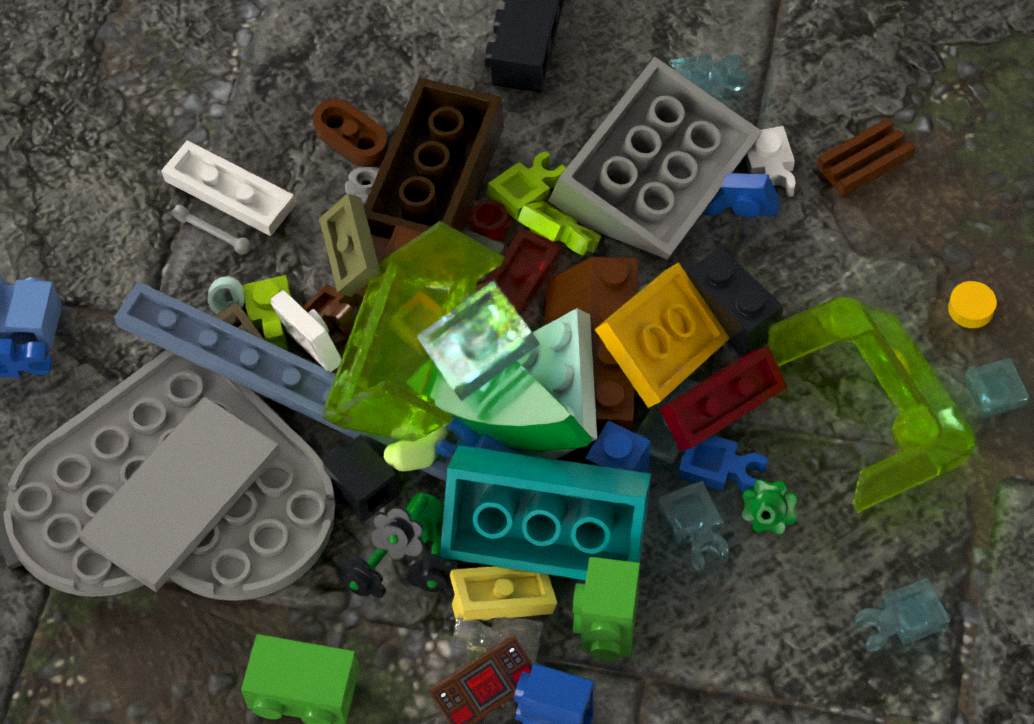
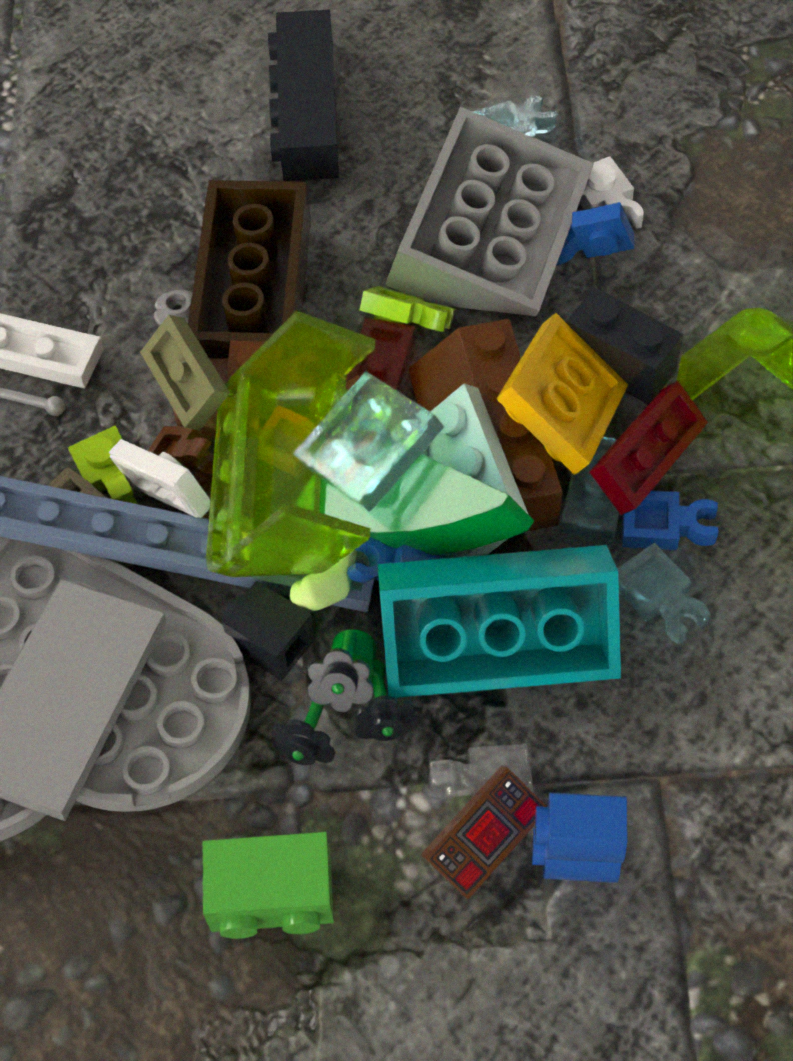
camera: 15 degrees left, 0 degrees up
light aqua hinge [208,276,244,314] -> none
reddish brown plate [313,99,389,167] -> none
light yellow plate [450,566,557,623] -> none
clear red plate [468,200,512,241] -> none
lime plate [486,151,566,220] -> none
bright green brick [573,557,640,661] -> none
blue brick [585,421,651,473] -> none
green plant [742,479,798,534] -> none
reddish brown tile [817,118,915,197] -> none

